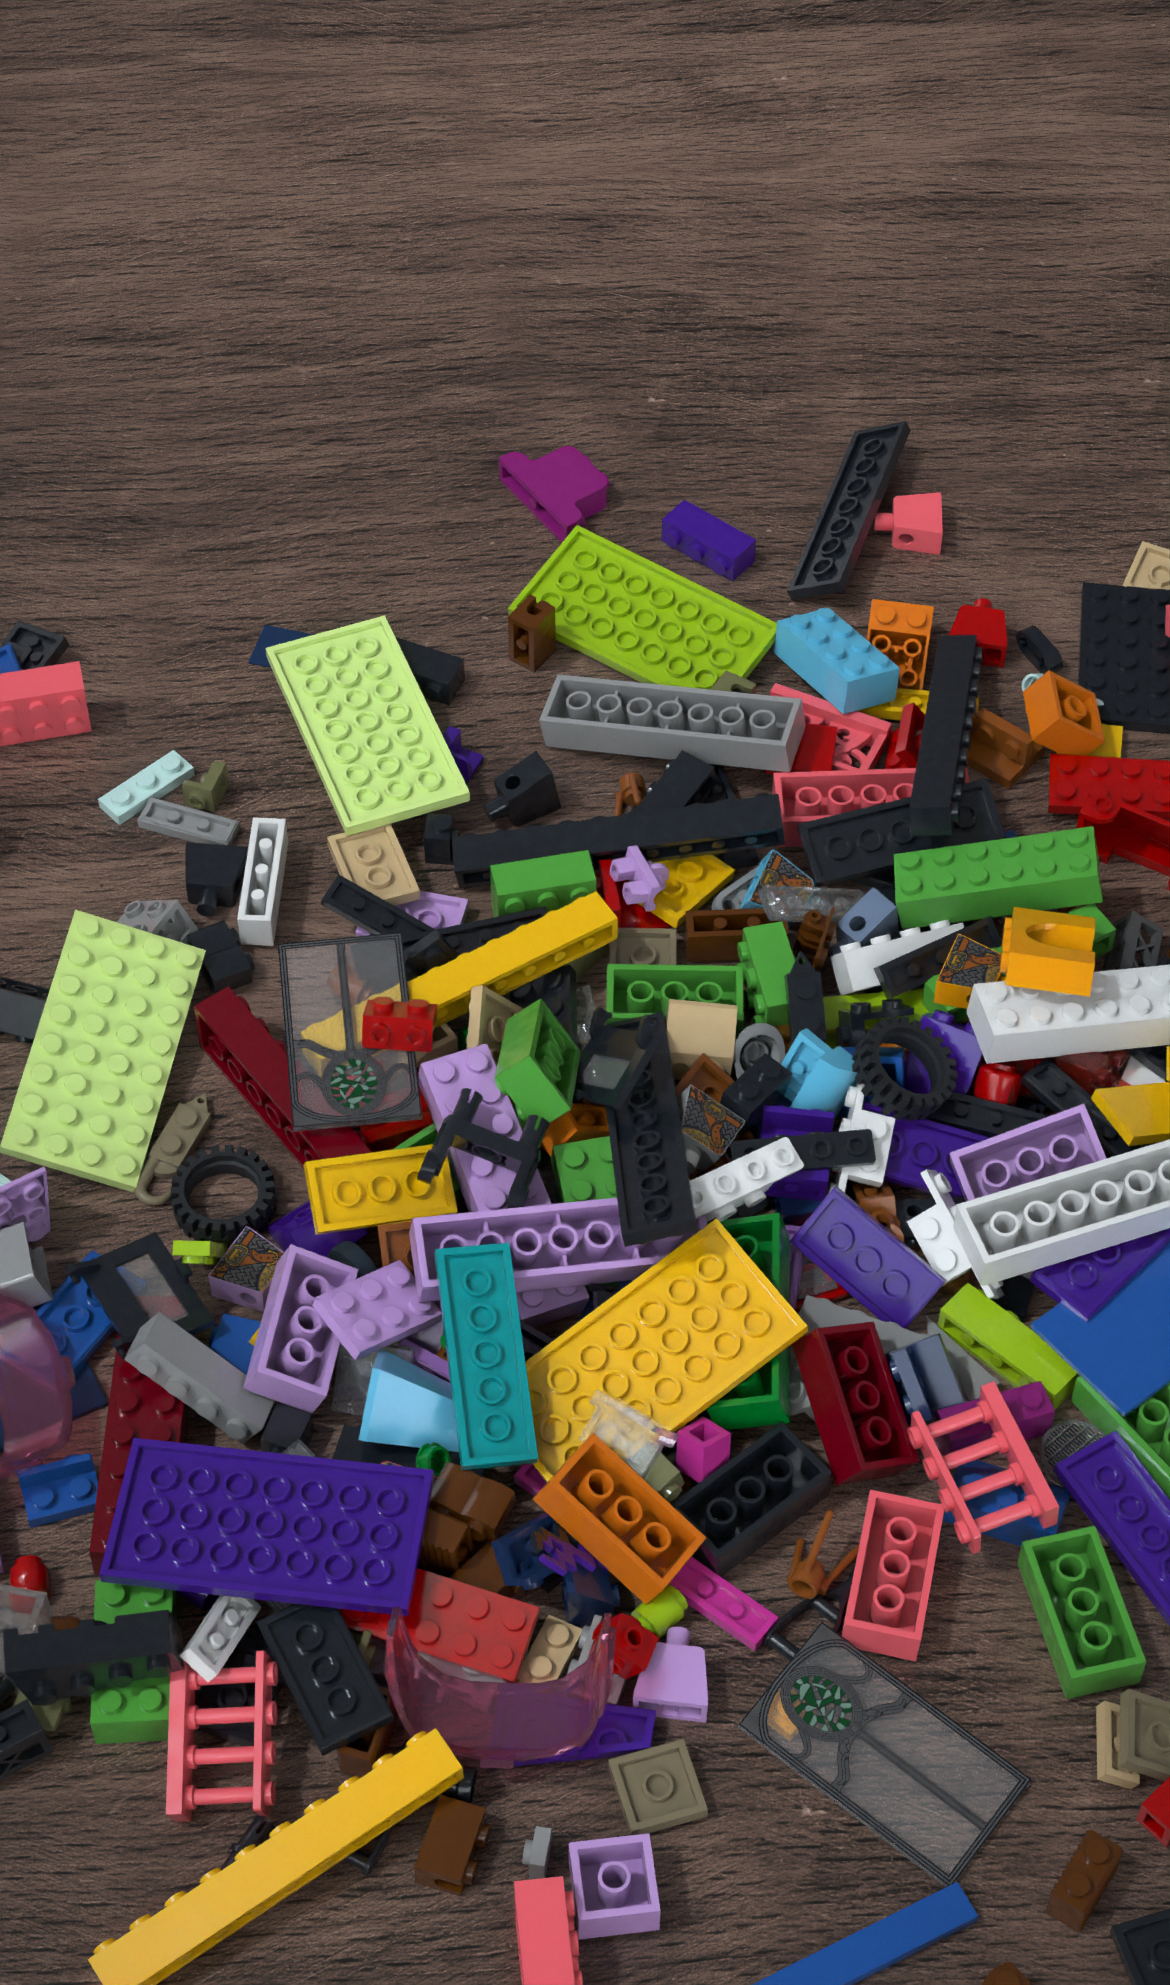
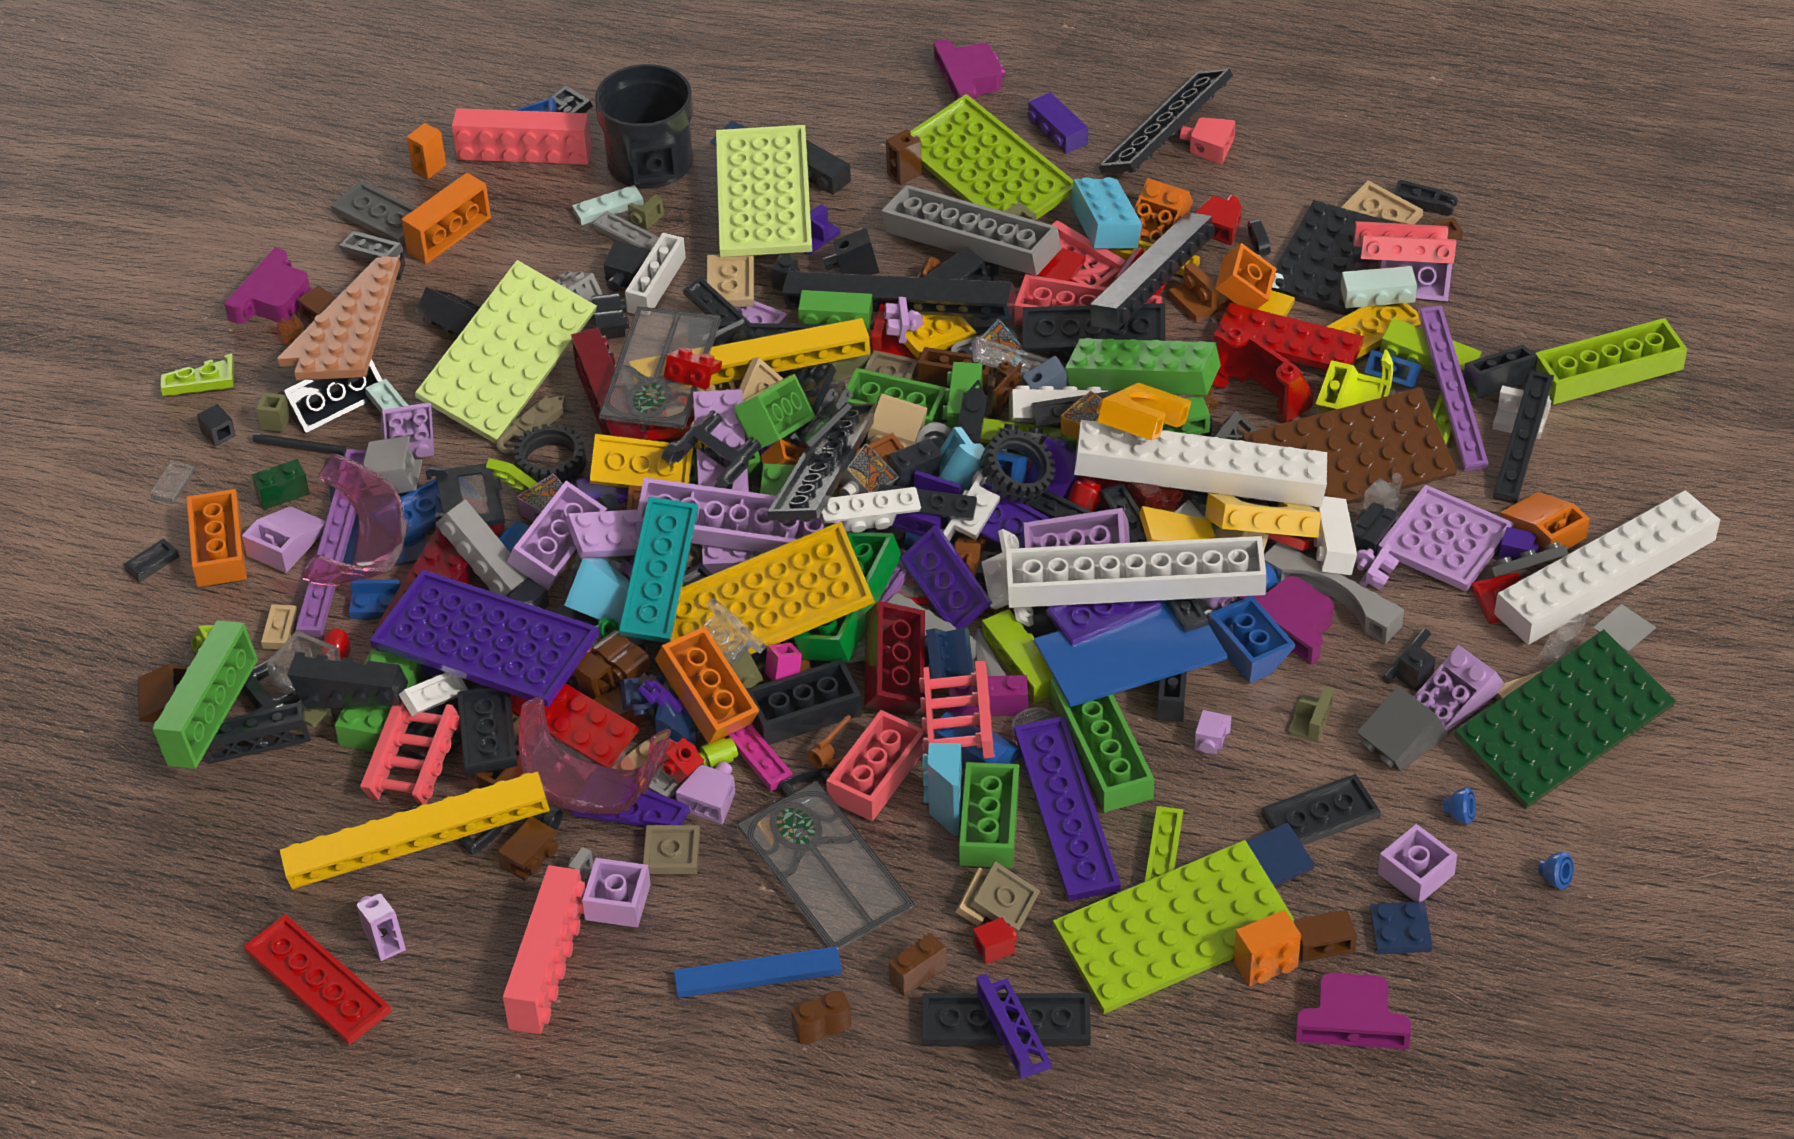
camera: 20 degrees right, 5 degrees down
none -> black cylinder [595,64,693,189]
none -> medium azure slope [923,743,962,836]

